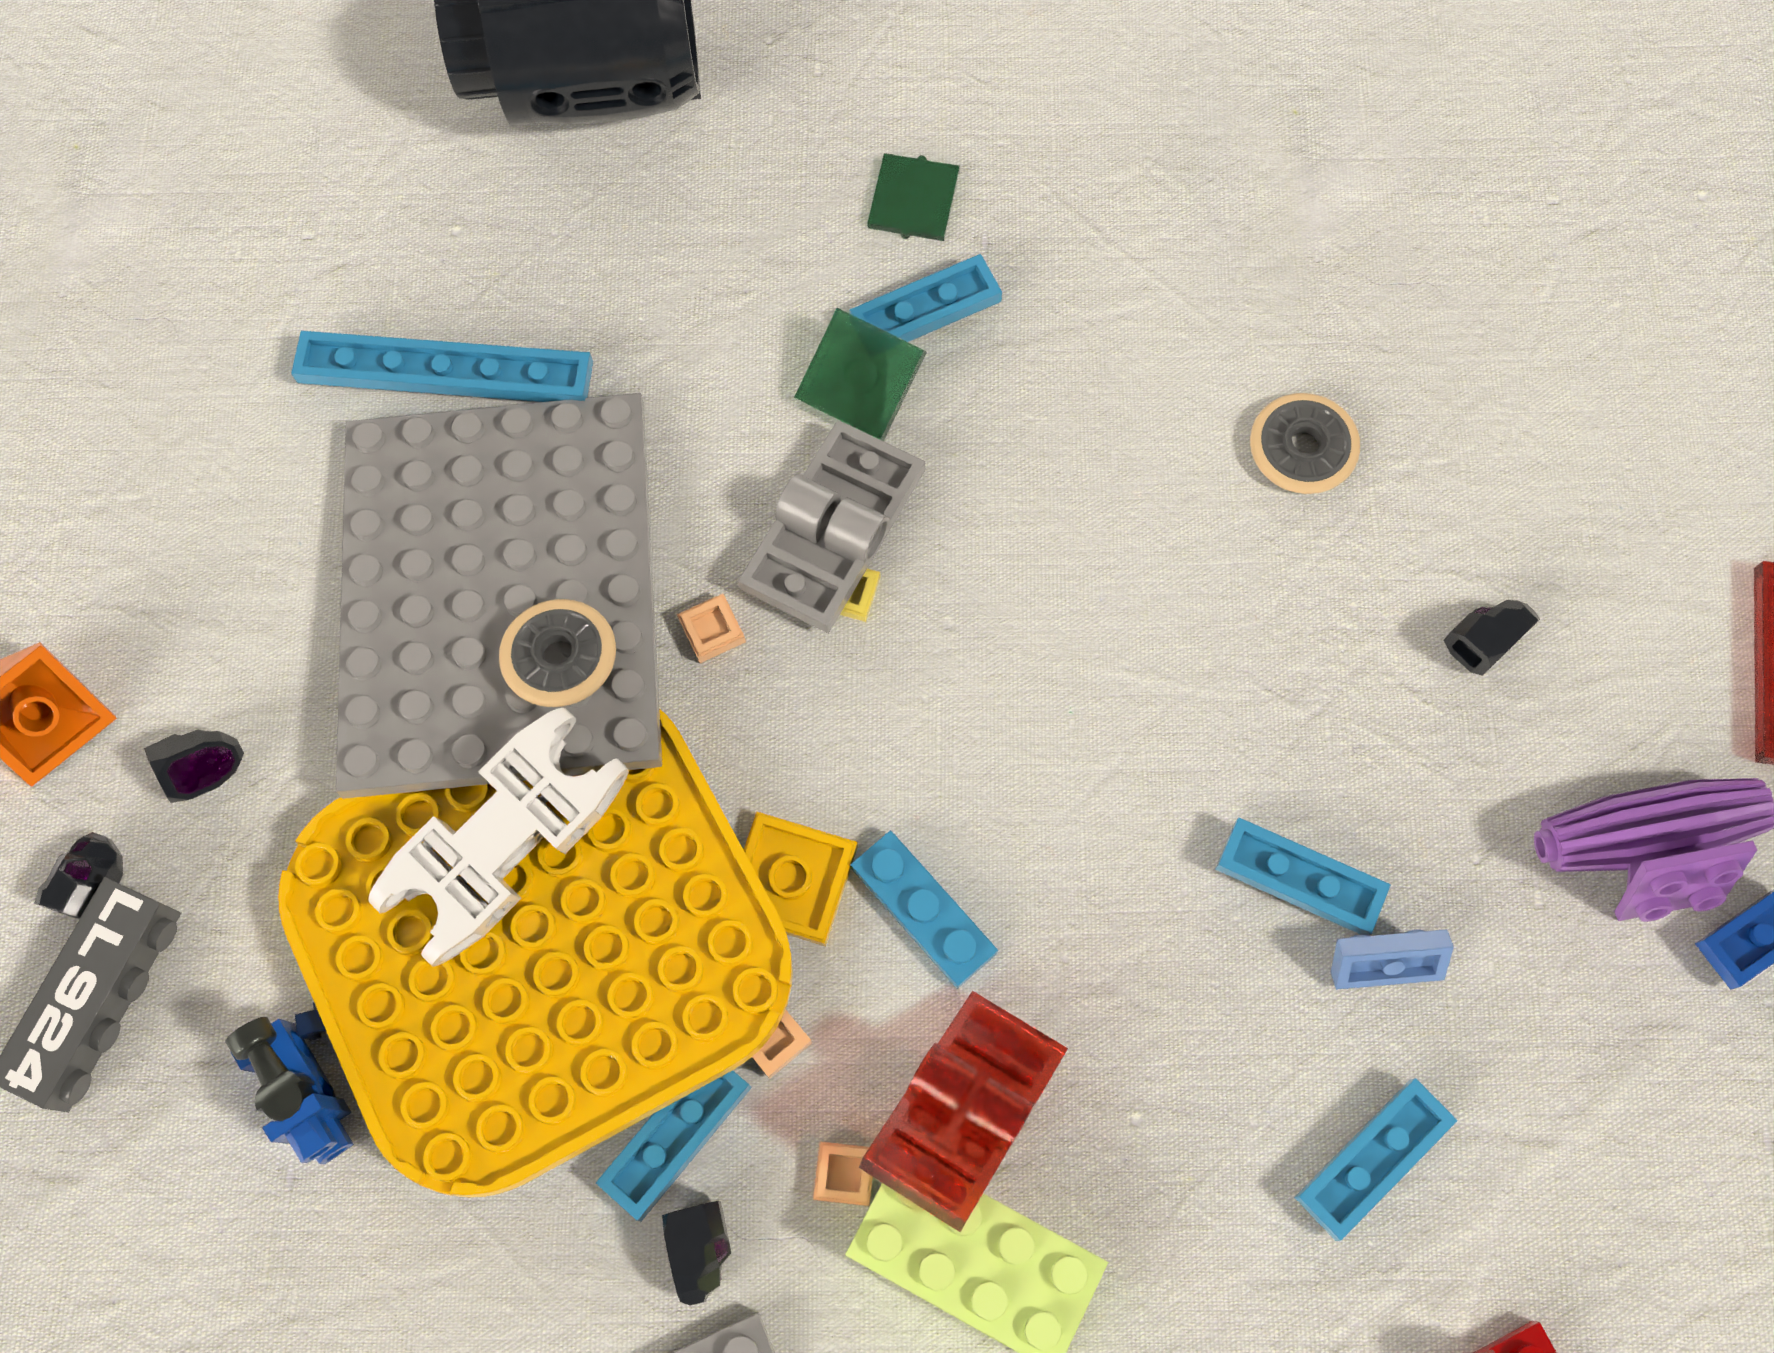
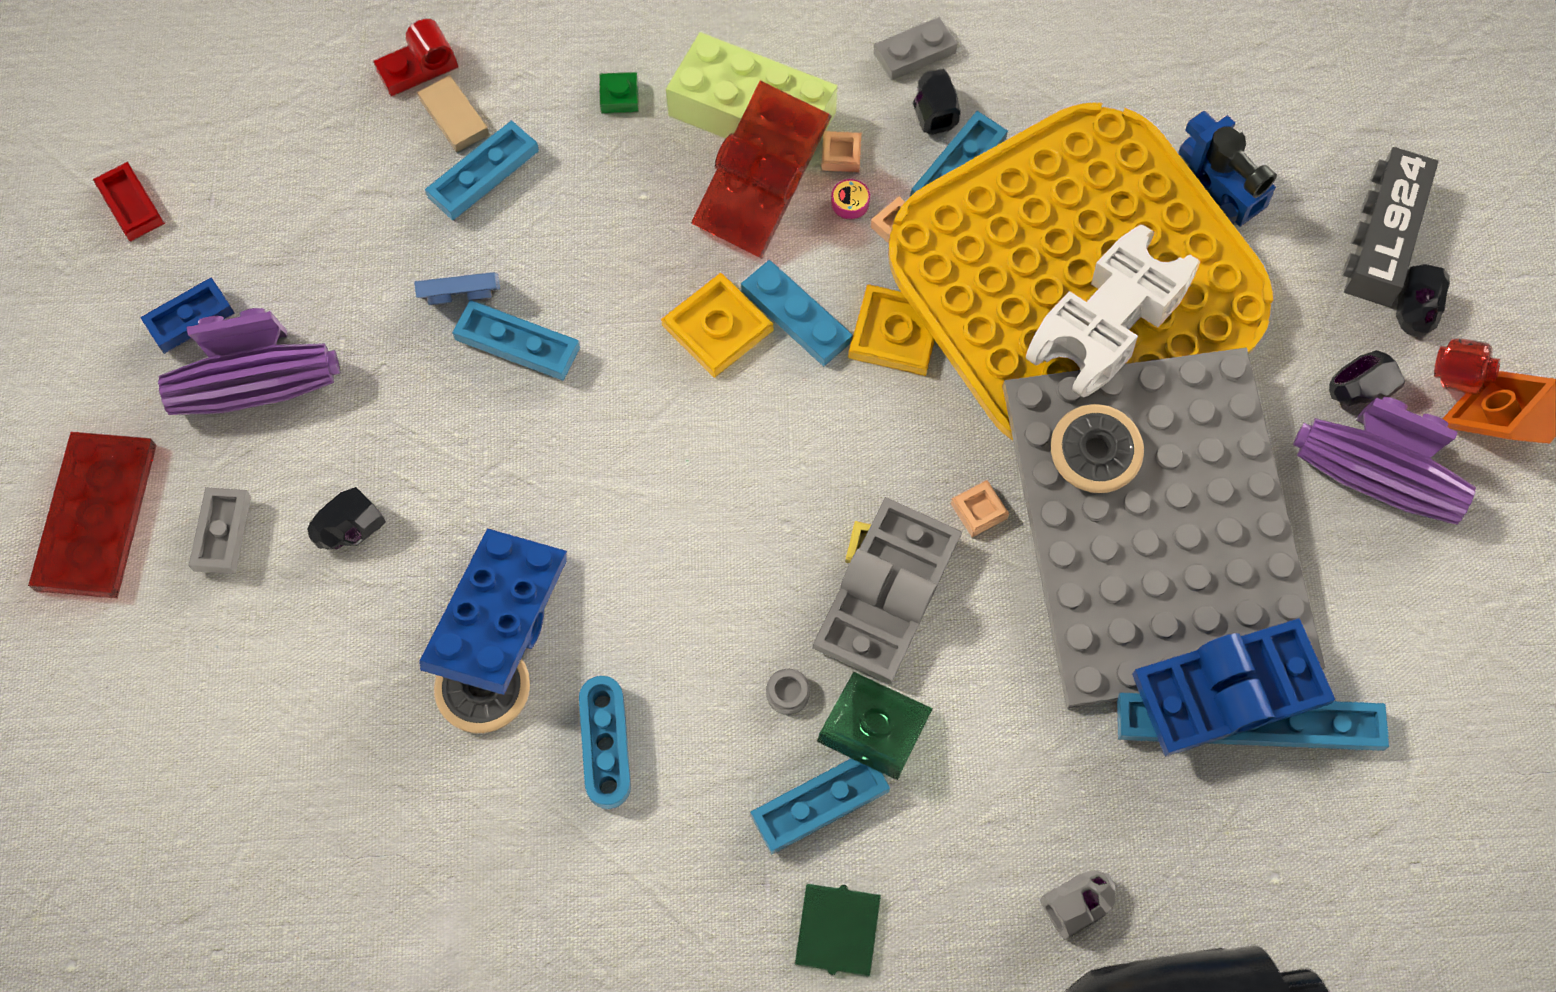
camera: 175 degrees right, 5 degrees down
none -> light grey plate [189,487,251,574]
none -> tan tile [417,75,489,153]
none -> blue plate [419,528,567,695]
none -> dark azure plate [579,676,631,809]
none -> green plate [600,72,639,114]
none -> yellow tile [661,273,774,378]
none -> light grey tile [766,669,810,715]
none -> tile [831,179,870,219]
none -> light grey rock [1040,870,1116,940]
none -> blue plate [1132,618,1336,757]
none -> medium lavender plate [1293,397,1476,525]
none -> clear red head [1434,338,1501,394]

